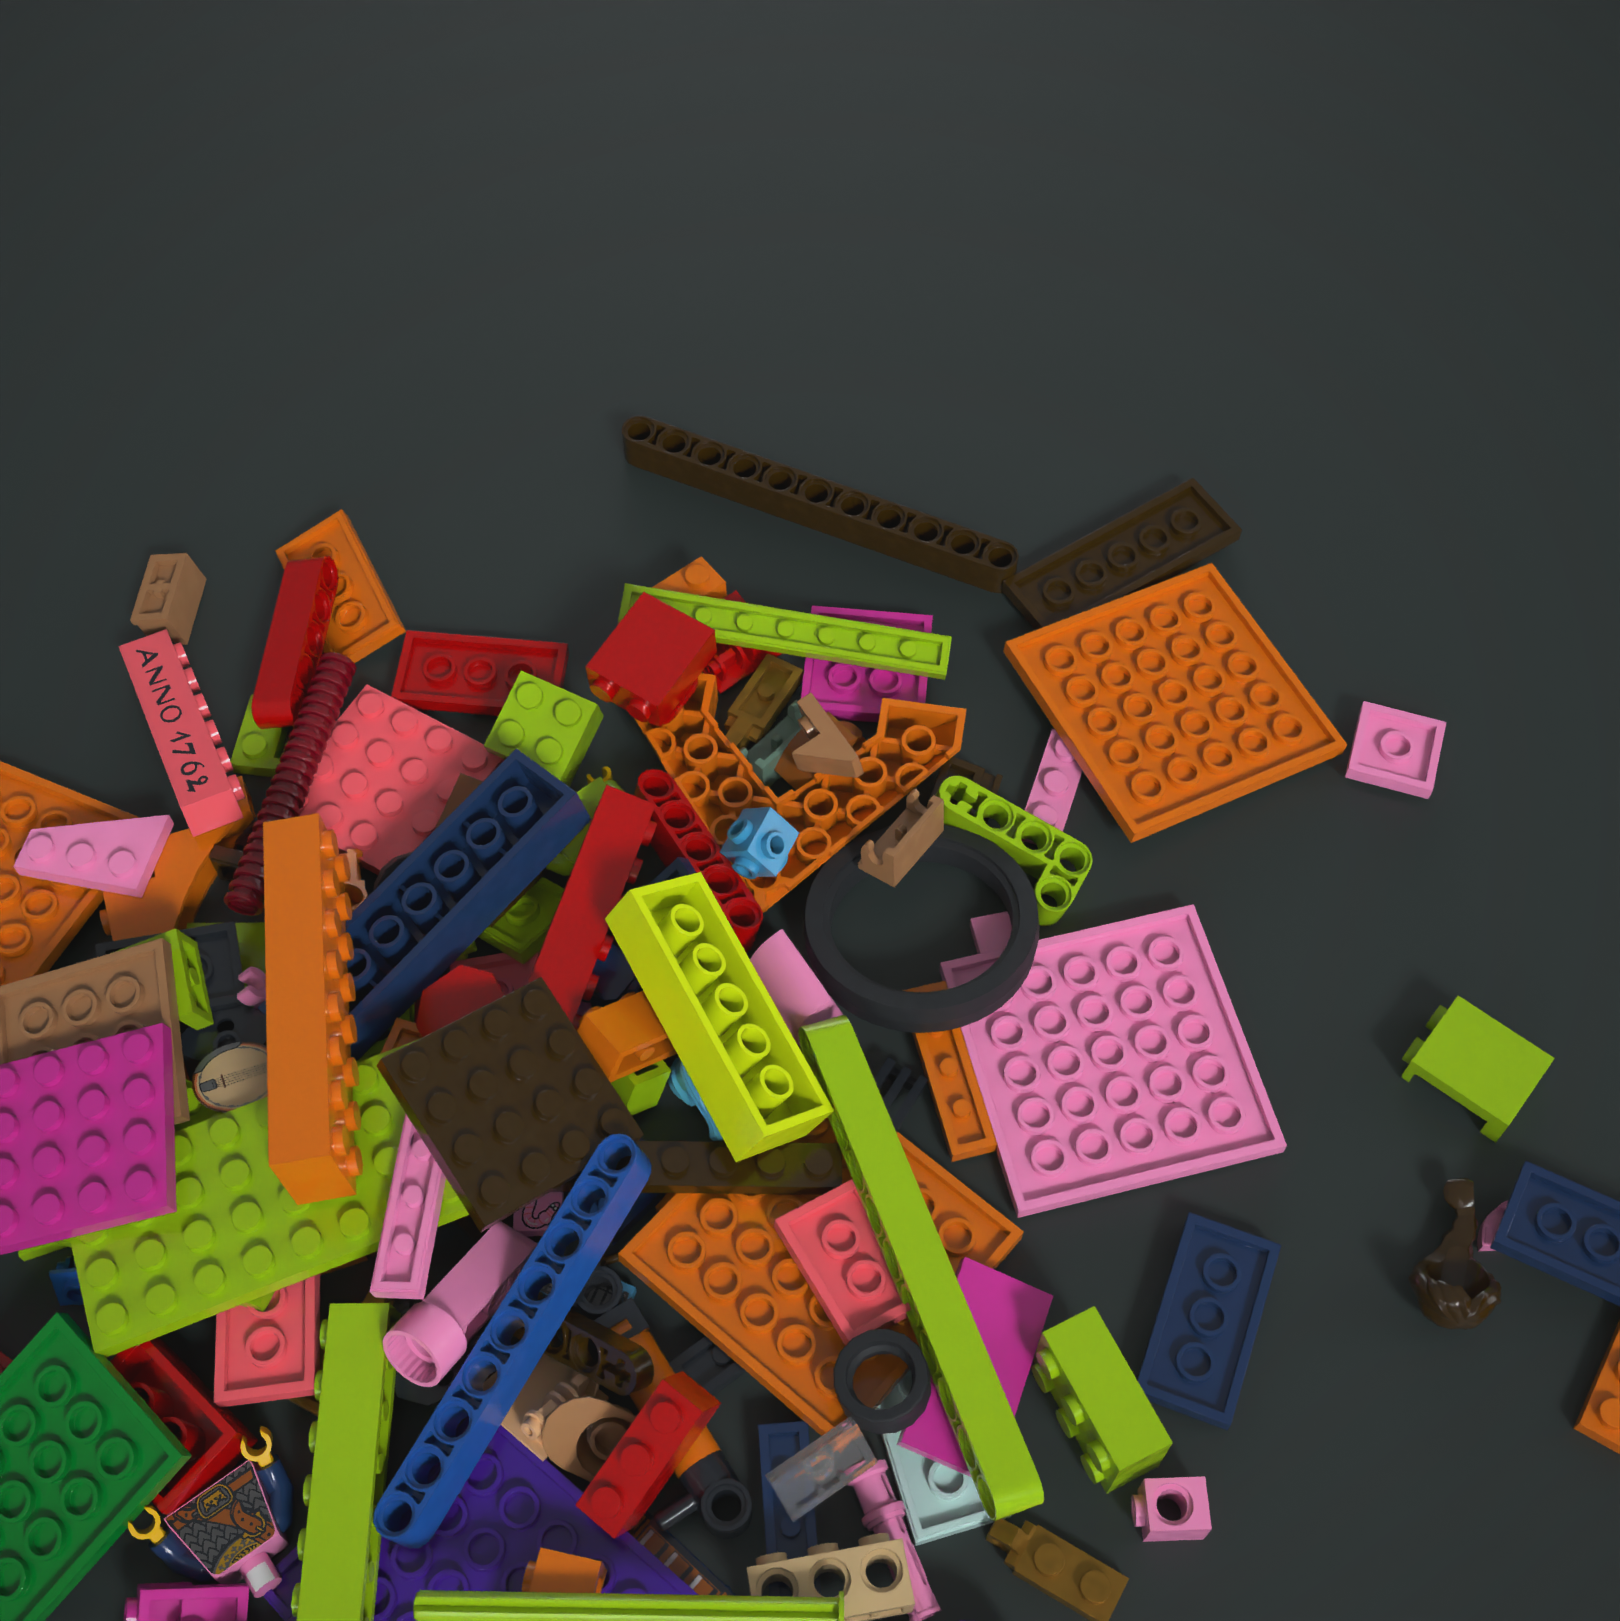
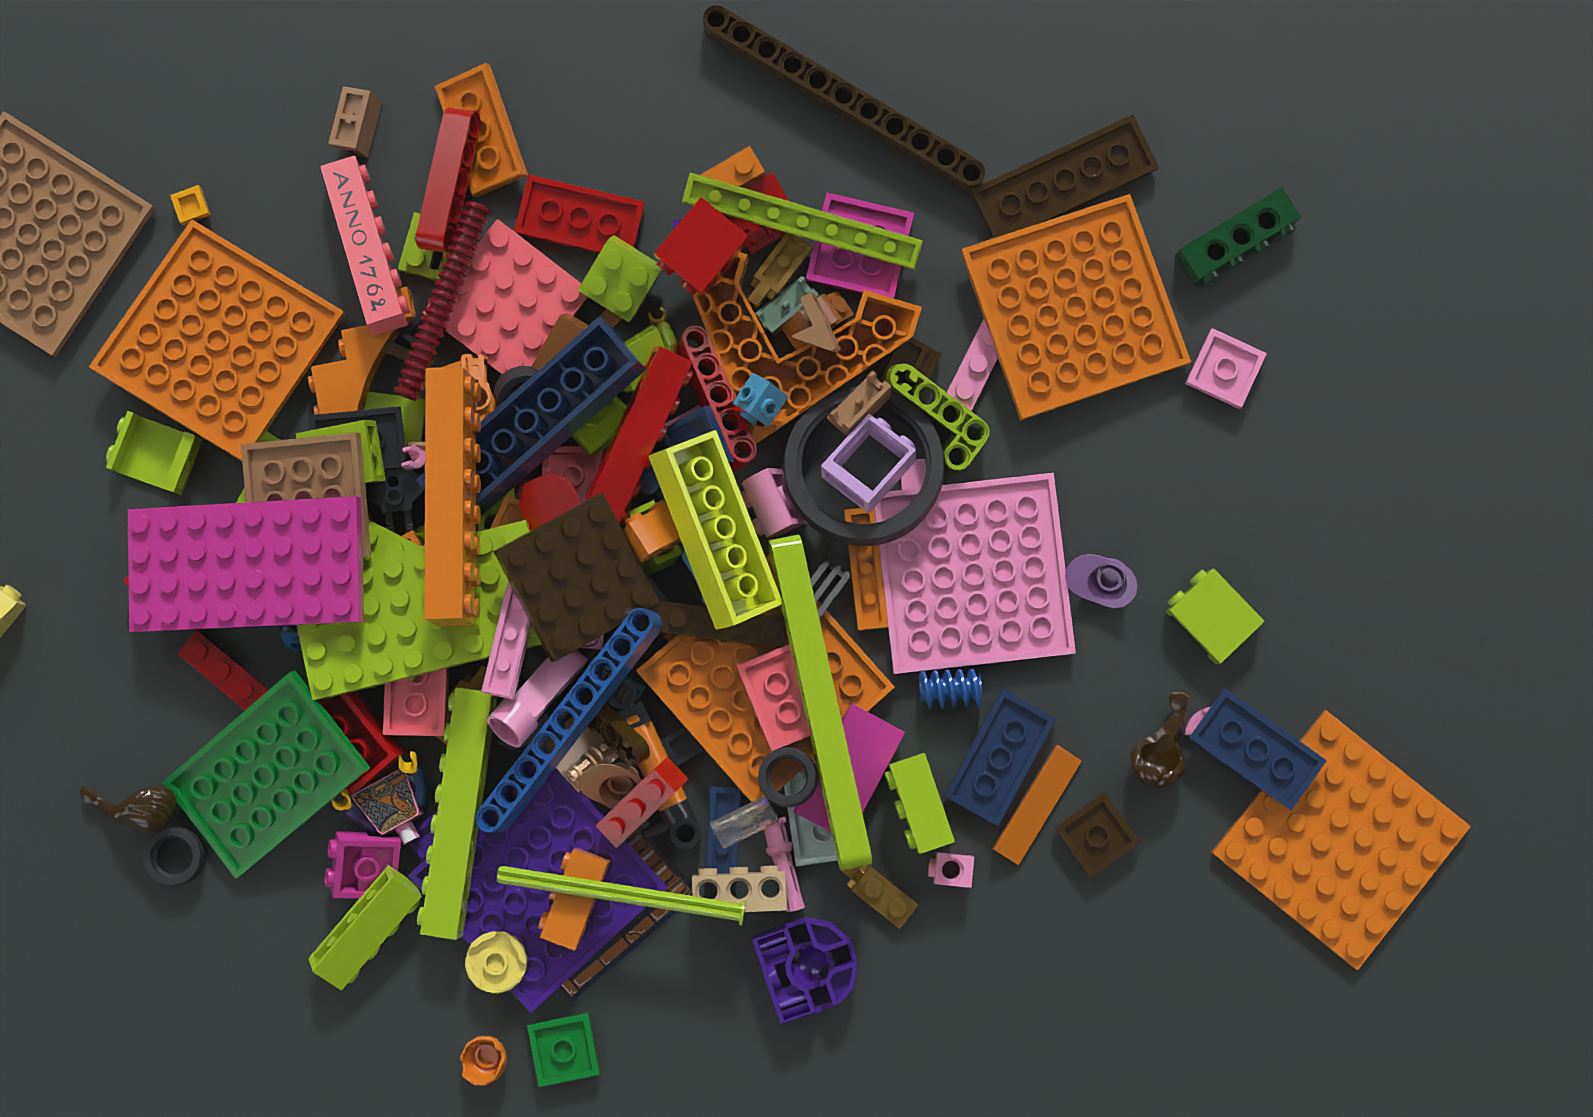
camera: 10 degrees right, 25 degrees up
bright pink wing [13,815,174,898] -> none
tan sticker [192,1042,268,1113] -> none
none -> lavender window [821,413,916,514]
none -> blue piece [919,669,982,709]
none -> orange slope [992,745,1082,865]
none -> dark brown plate [1054,792,1141,878]
none -> medium lavender piece [1065,554,1138,608]
none -> dark green brick [1176,187,1301,285]

